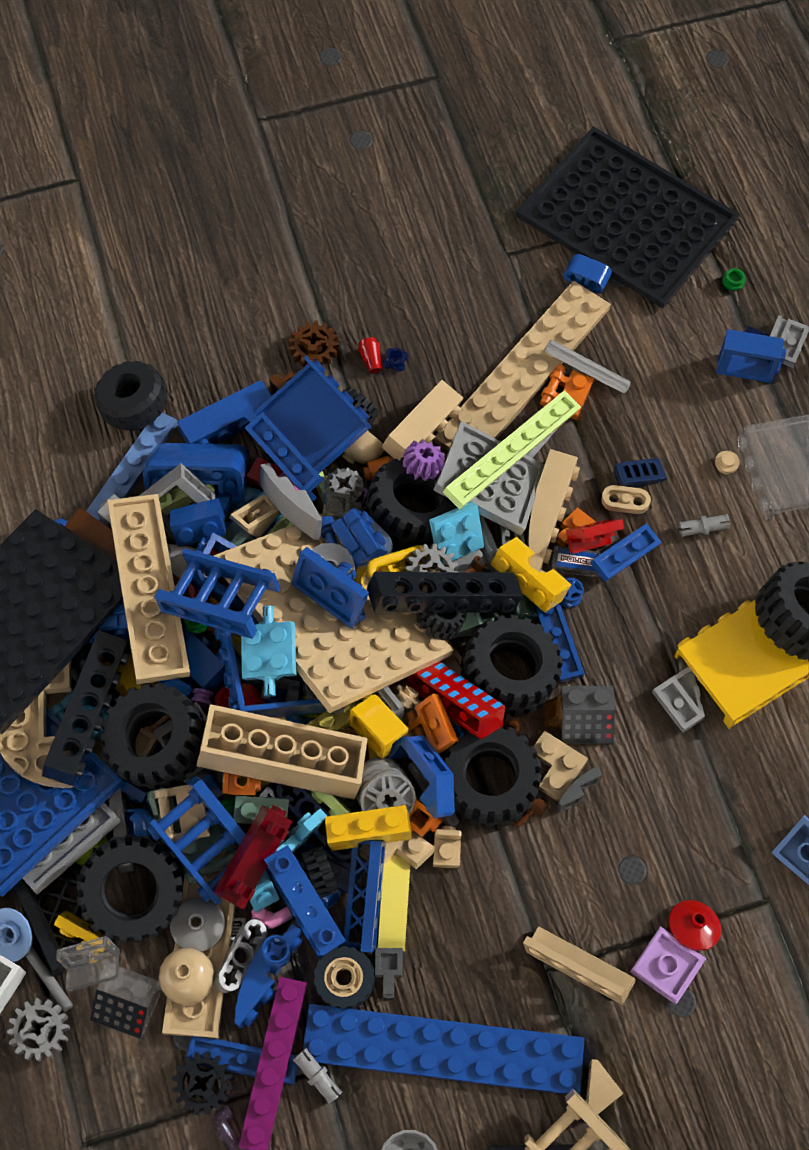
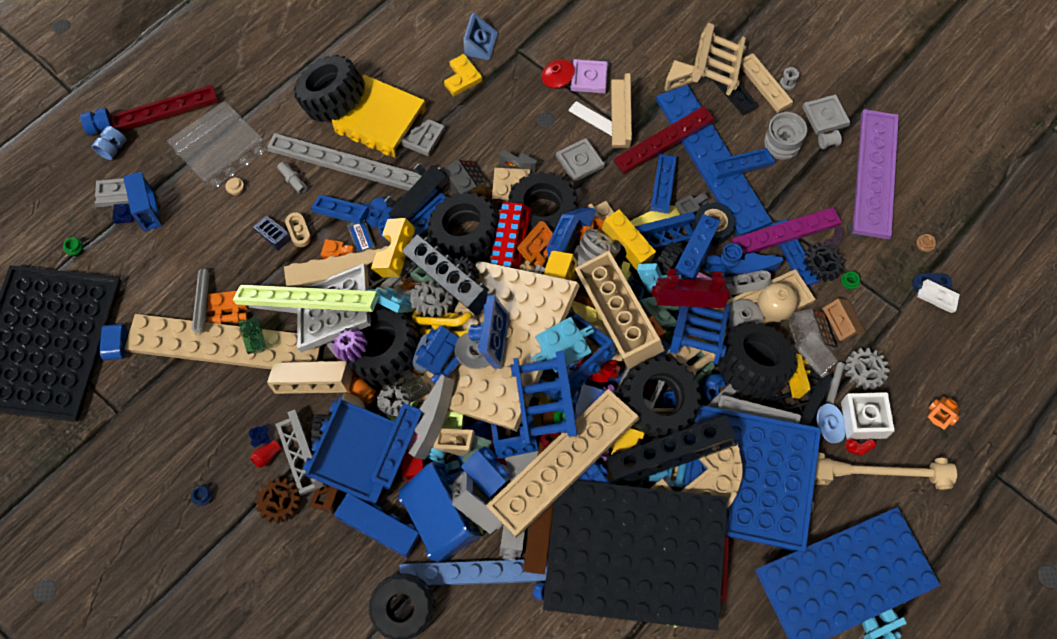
camera: 120 degrees left, 0 degrees up
light grey pin [293,1048,342,1104] -> none
red bracket [566,519,624,553] -> none
none -> dark blue plate [191,485,212,506]
none -> clear green hips [238,316,267,355]
none -> light grey plate [267,133,436,198]
none -> light grey fence [276,409,324,495]
none -> blue plate [361,197,392,227]
none -> black brick [384,163,448,221]
none -> yellow plate [444,54,482,97]
none -> light grey plate [556,138,605,182]
none -> white sticker [569,102,612,136]
none -> dark red plate [614,106,714,175]
none -> blue tile [650,154,677,214]
none -> blue tile [707,148,775,179]
none -> medium nougat panel [823,298,865,341]
none -> green plate [841,271,860,290]

